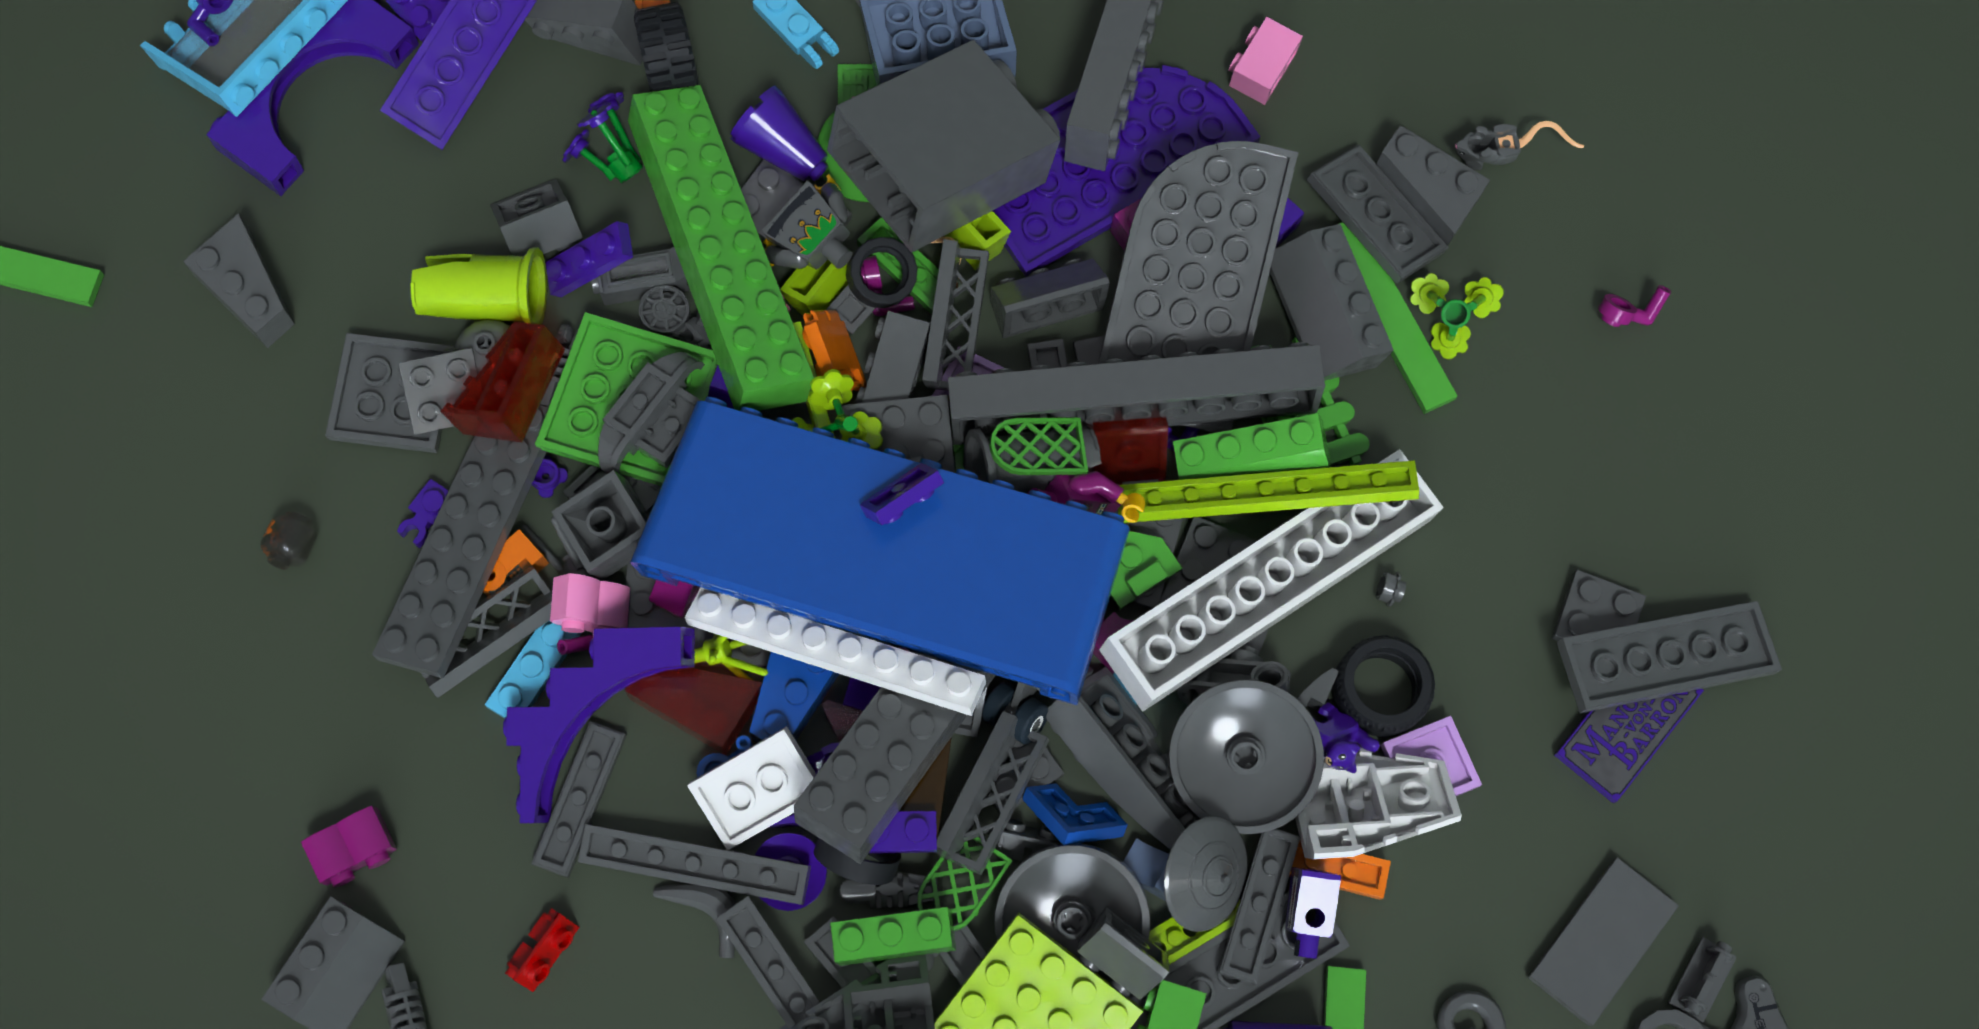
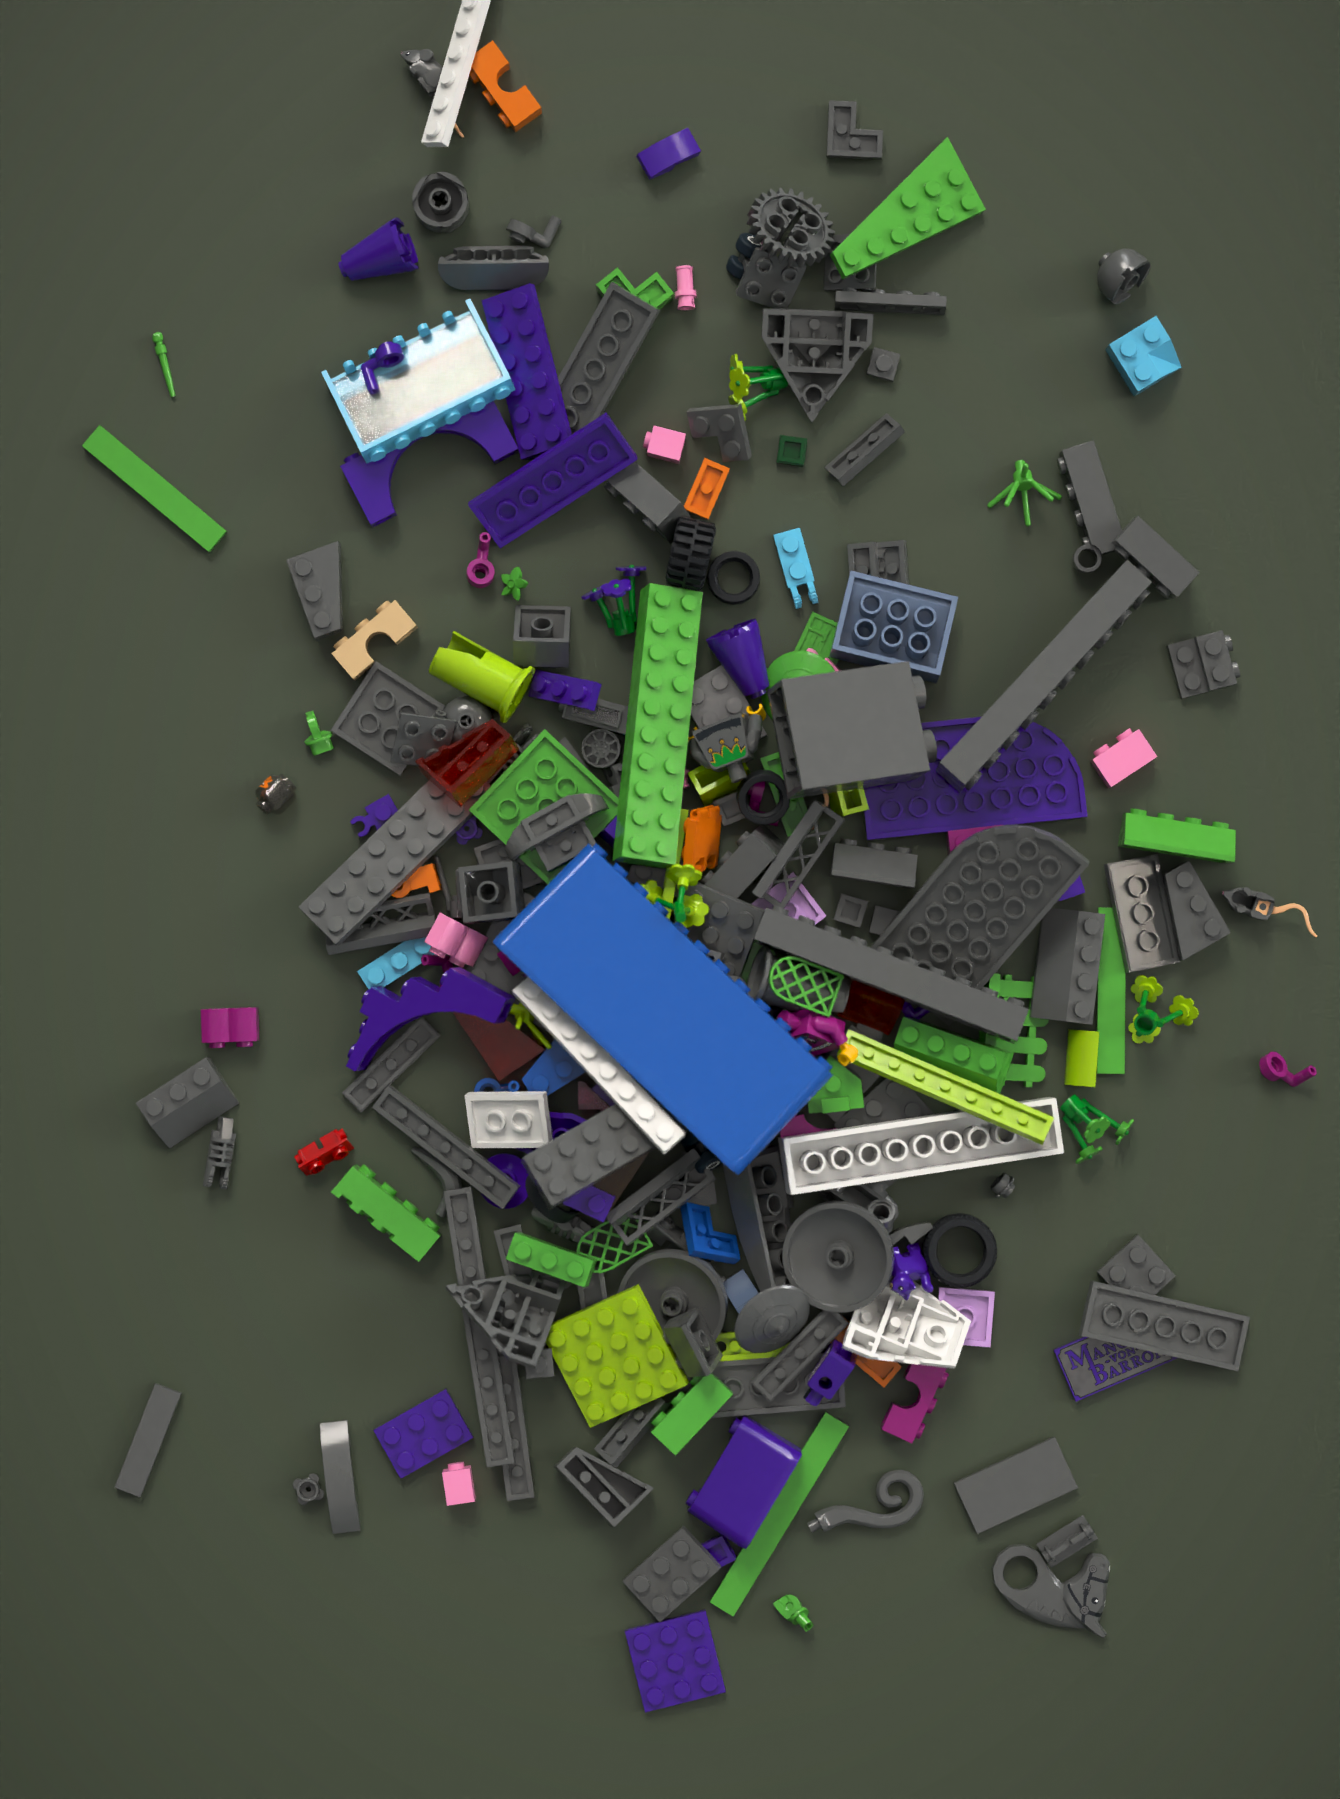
camera: 30 degrees right, 15 degrees up
dark purple plate [859,463,944,525] -> none
none -> bright green piece [304,710,334,755]
none -> tan arch [331,600,418,681]
none -> bright green wedge [331,1164,442,1262]
none -> magenta plate [466,532,495,588]
none -> bright green plant [501,567,528,600]
none -> black tyre [707,551,760,605]
none -> magenta arch [880,1364,949,1443]
none -> plant [1060,1094,1134,1164]
none -> lime brick [1064,1029,1099,1087]
none -> bright green slope [1118,808,1236,864]

